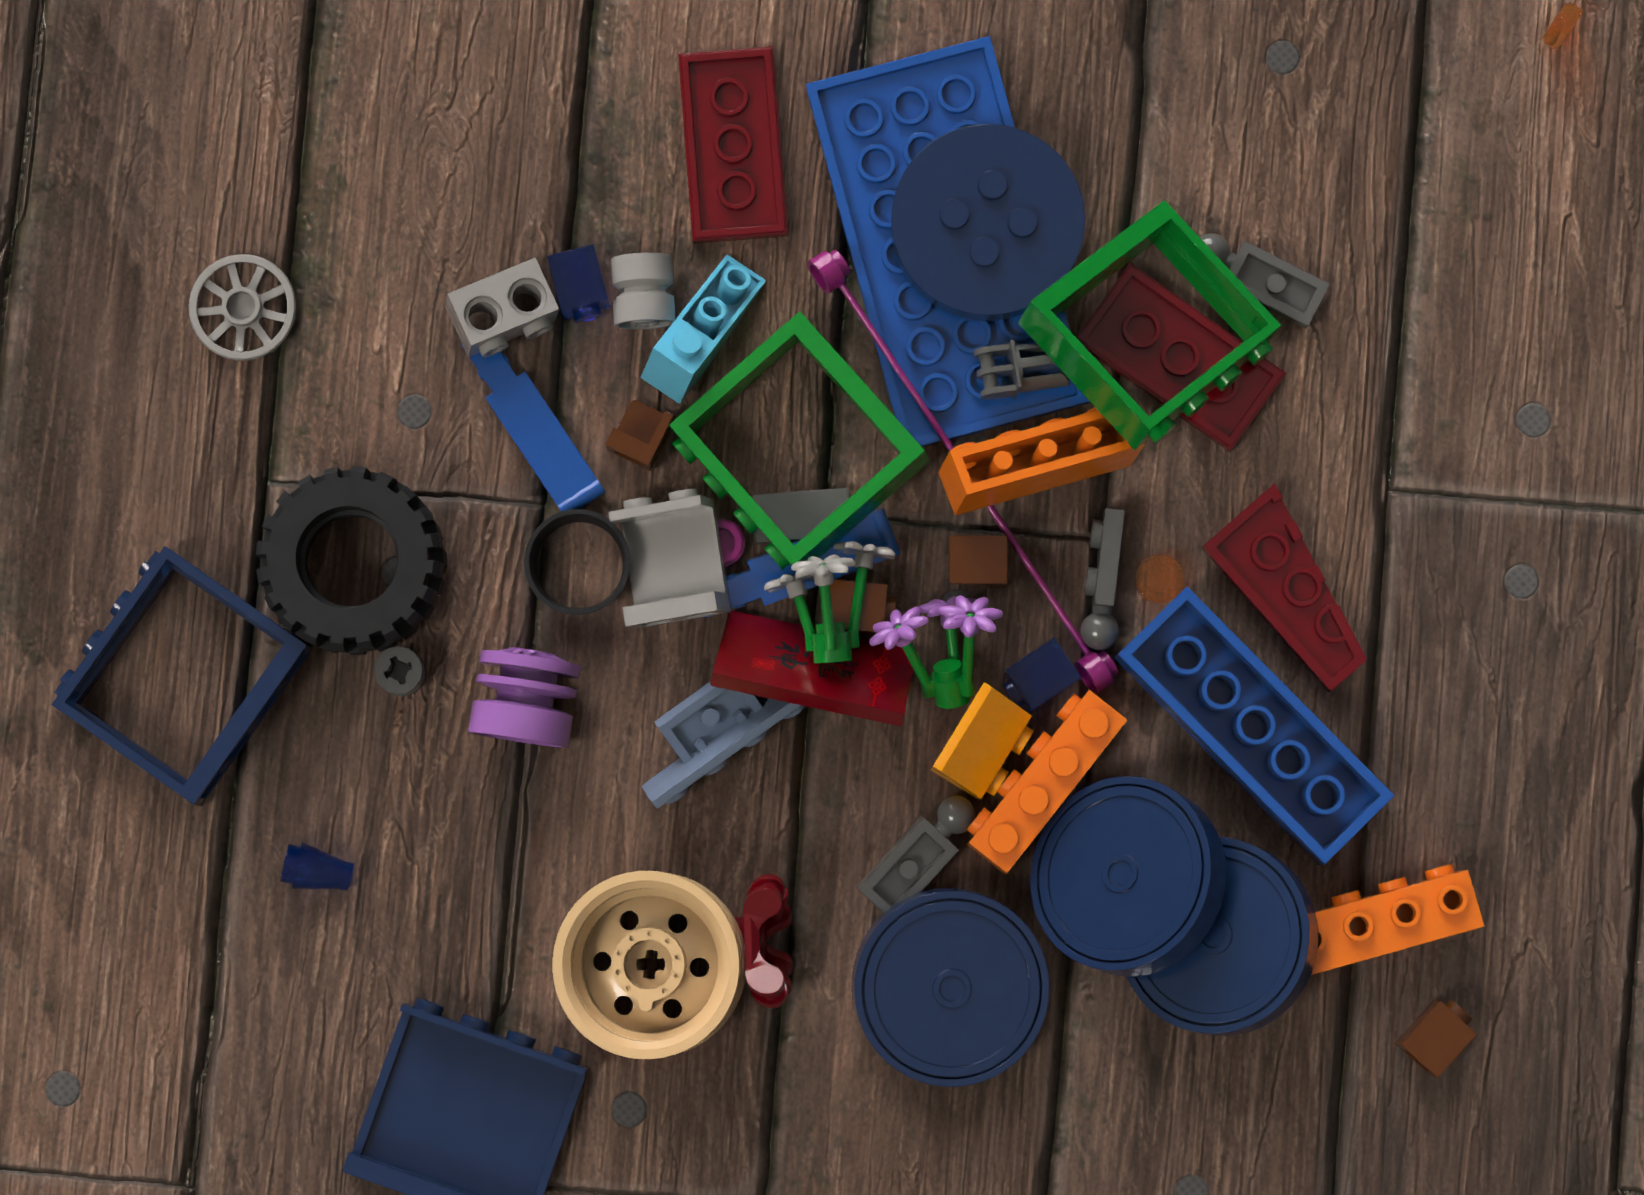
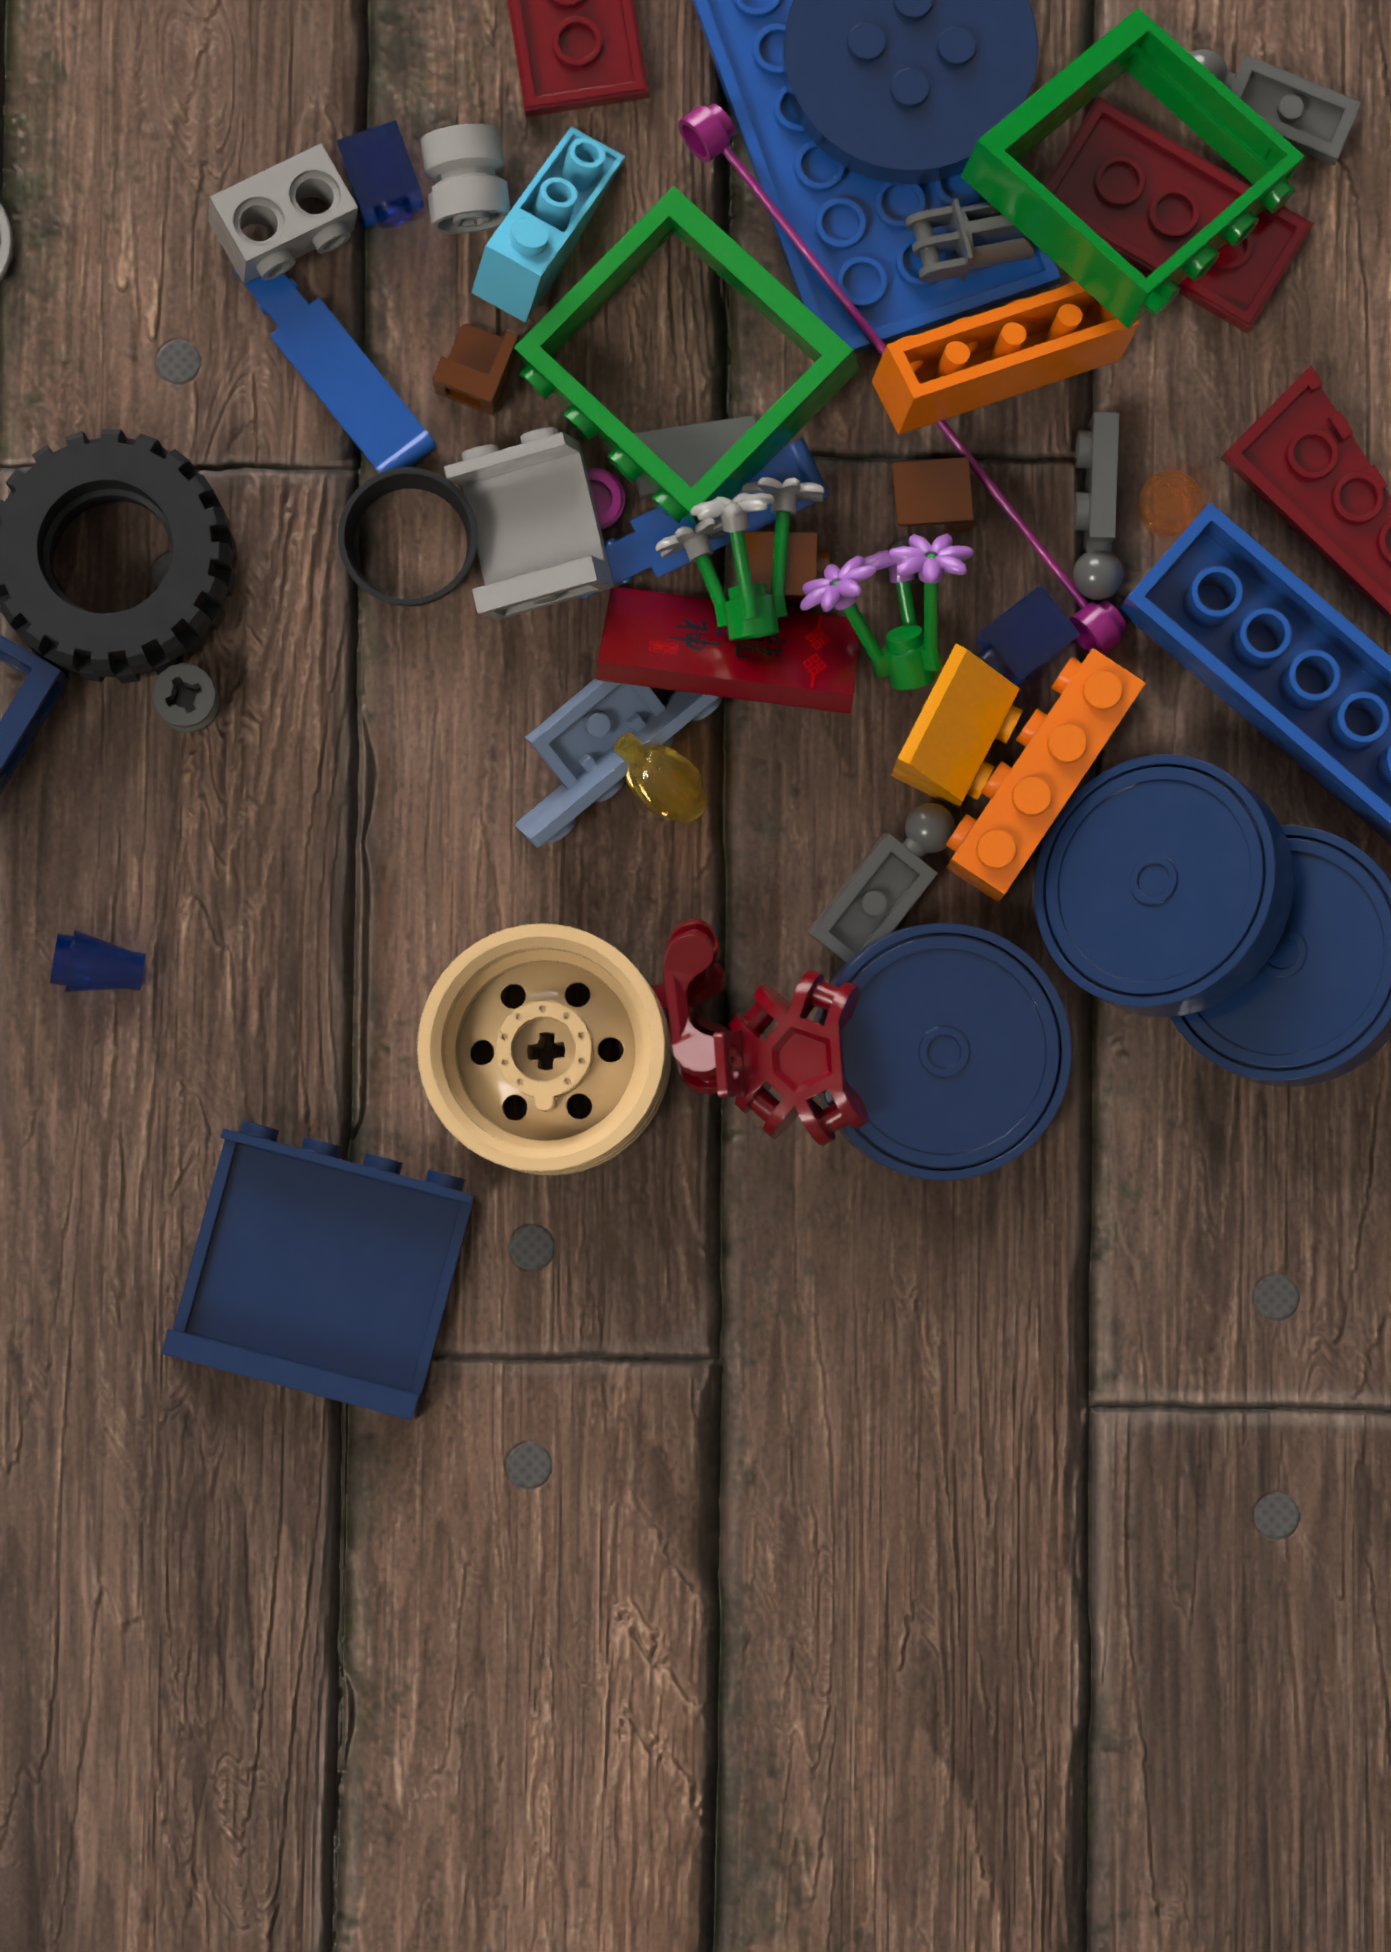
camera: 10 degrees left, 0 degrees up
medium lavender wheel [468,647,581,748] -> none
none -> clear yellow plant [614,732,708,823]
none -> dark red piece [714,970,869,1146]

